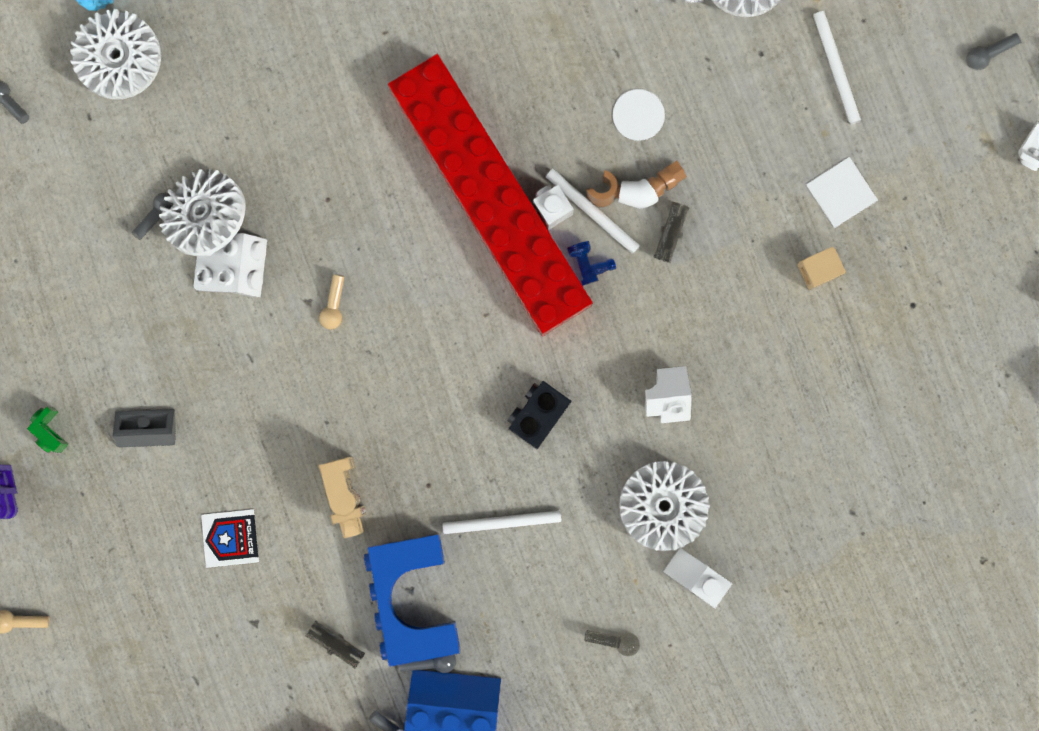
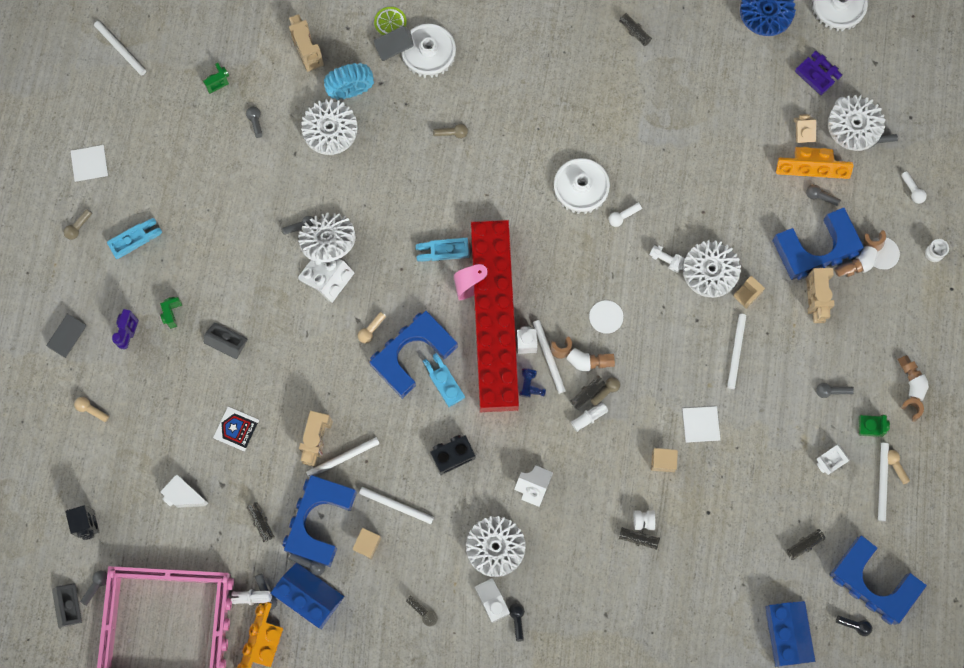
camera: 30 degrees right, 10 degrees down
none -> white slope [161,475,208,508]
none -> white bar [306,437,380,479]
none -> tan panel [353,528,381,560]
none -> blue arch [369,311,458,399]
none -> medium azure hinge [415,238,470,262]
none -> medium azure hinge [422,353,465,408]
none -> bright pink piece [453,264,487,300]
none -> black bar [509,603,525,642]
none -> white axle [570,403,608,432]
none -> dark tan bar [591,377,620,406]
none -> clear smoke pin [619,527,660,550]
none -> white wheel [633,510,655,530]

